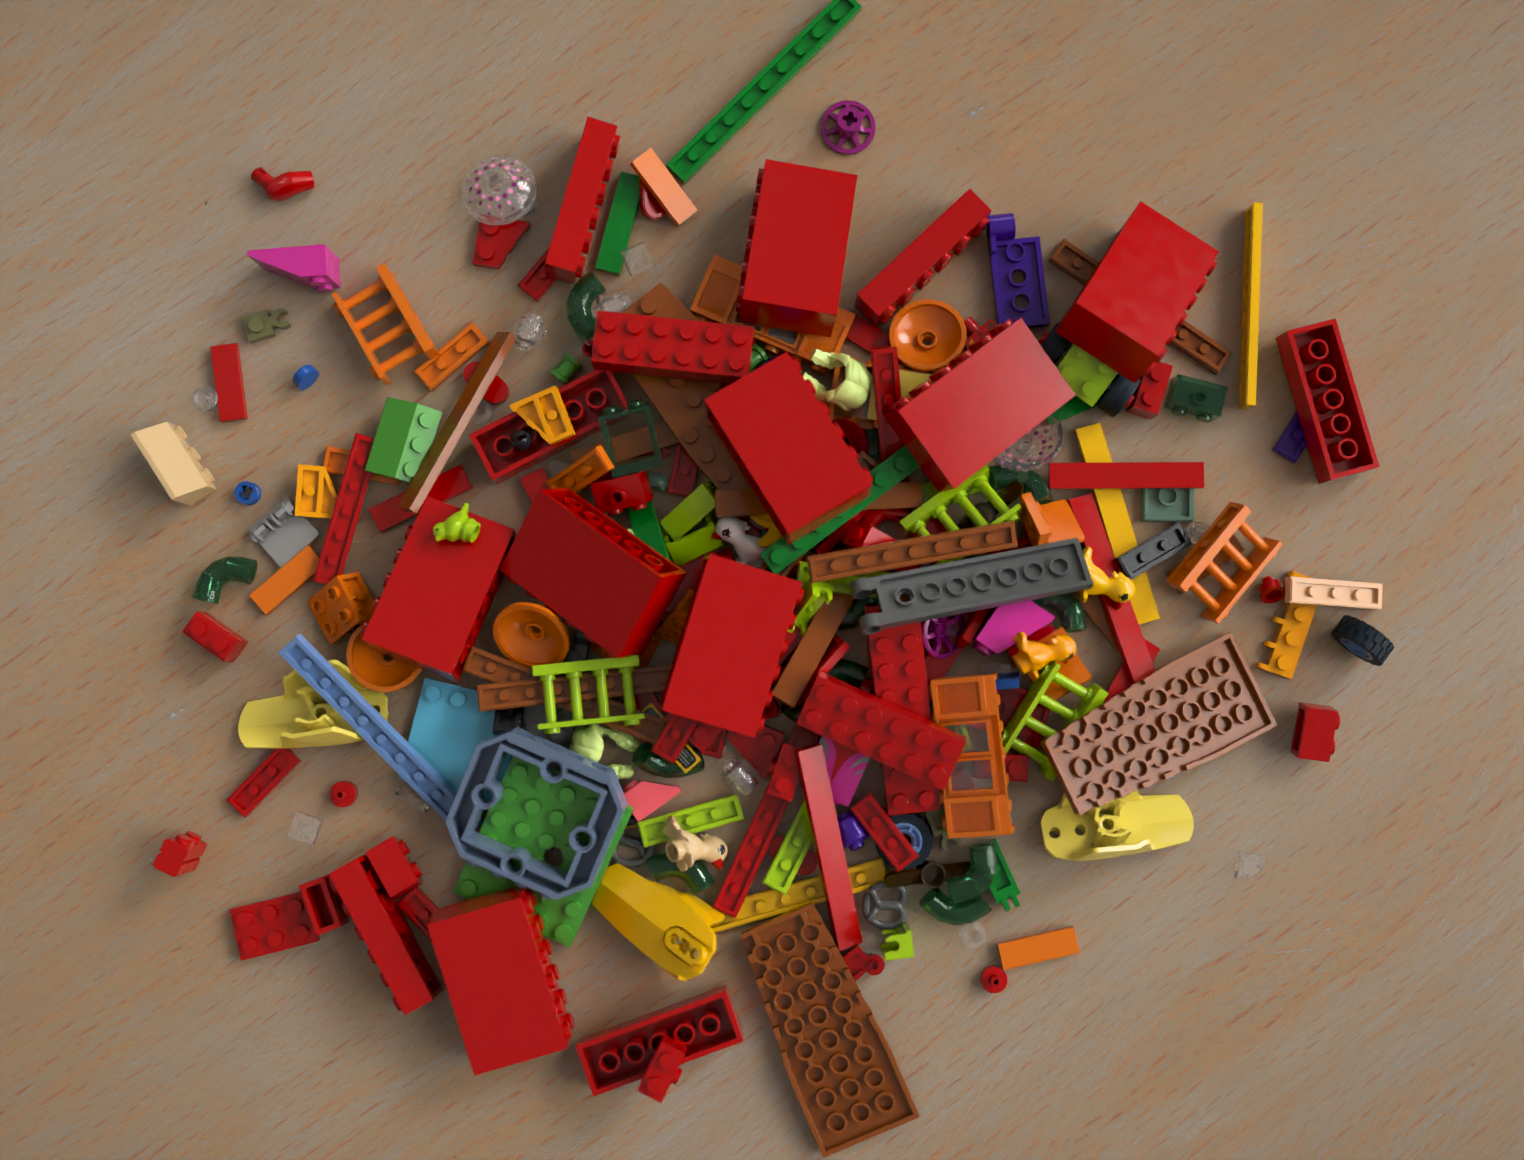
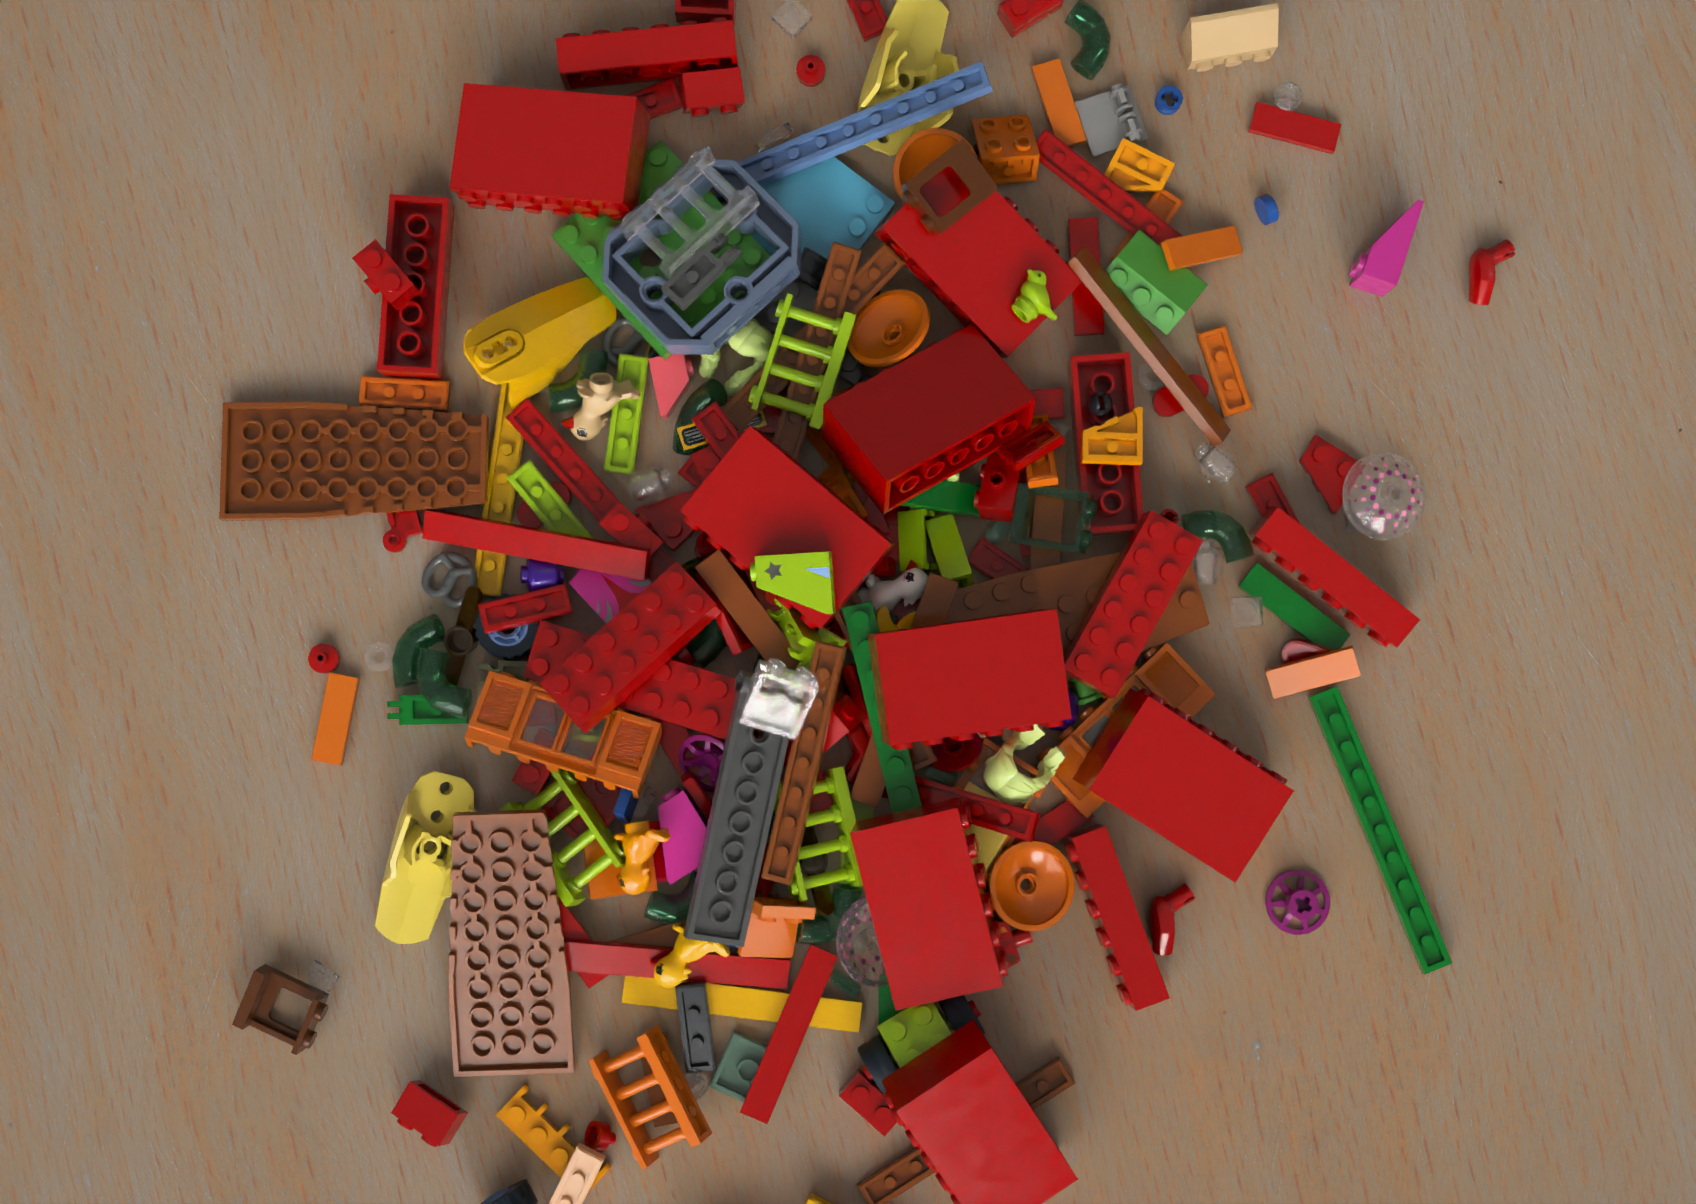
camera: 105 degrees right, 0 degrees up
olive plate [241,308,292,343] -> none
orange fence [331,263,440,385] -> none
bright green bush [550,352,583,385] -> none
lime hinge [881,922,914,961] -> none
dark purple hinge [986,213,1050,328] -> none
clear green brick [1164,374,1228,423] -> none
none -> reddish brown window [232,964,329,1055]
none -> orange tile [359,376,451,412]
none -> clear fence [619,145,760,281]
none -> dark grey hinge [661,233,742,311]
none -> clear plate [738,658,819,740]
none -> lime slope [750,551,836,614]
none -> clear green tile [831,969,861,998]
none -> reddish brown window [901,139,999,235]
none -> red tile [998,420,1065,472]
none -> red arm [1150,883,1195,956]
none -> orange tile [1161,225,1243,271]

